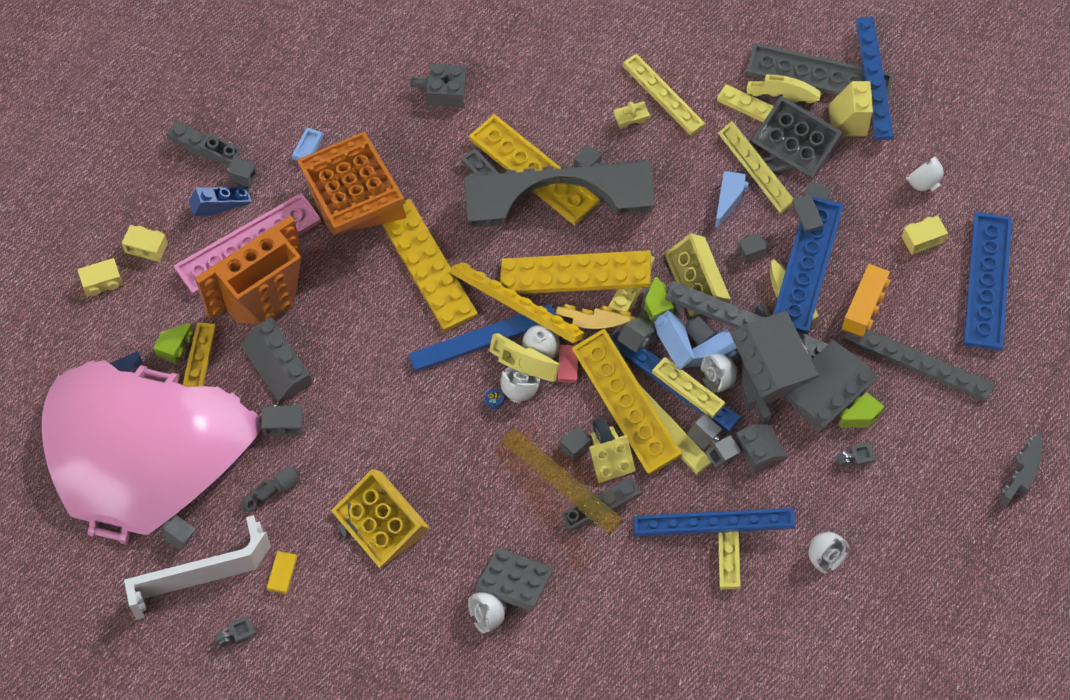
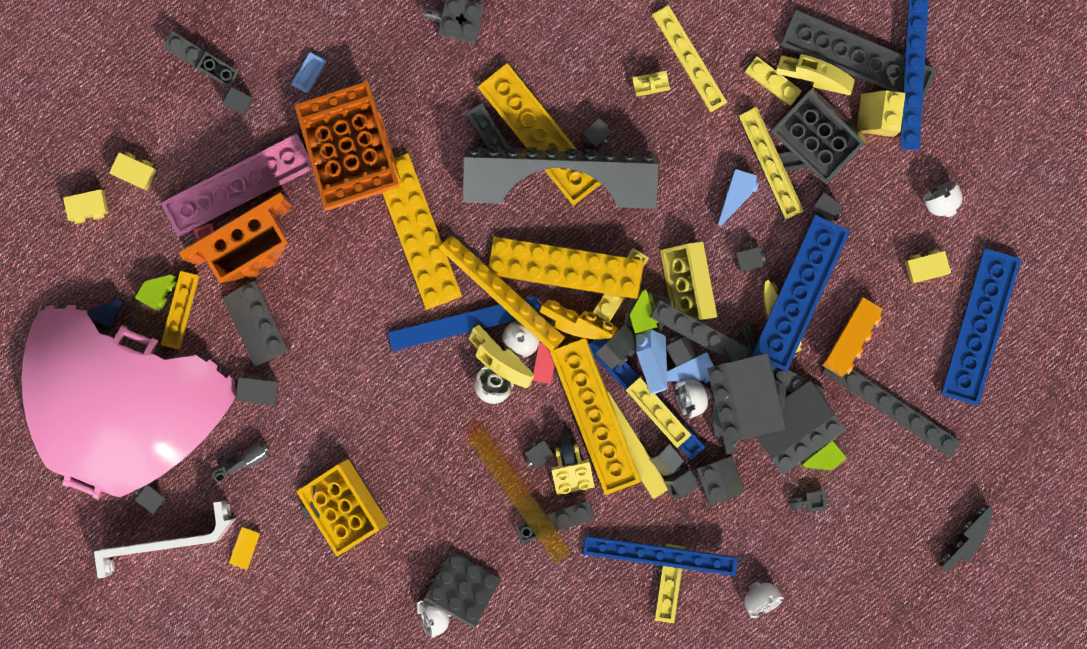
camera: 10 degrees right, 25 degrees up
blue slope [189,187,252,216] -> none
dark grey plate [215,616,256,647] -> none
blue tile [484,389,504,409] -> none
dark grey tile [792,195,824,233] -> none

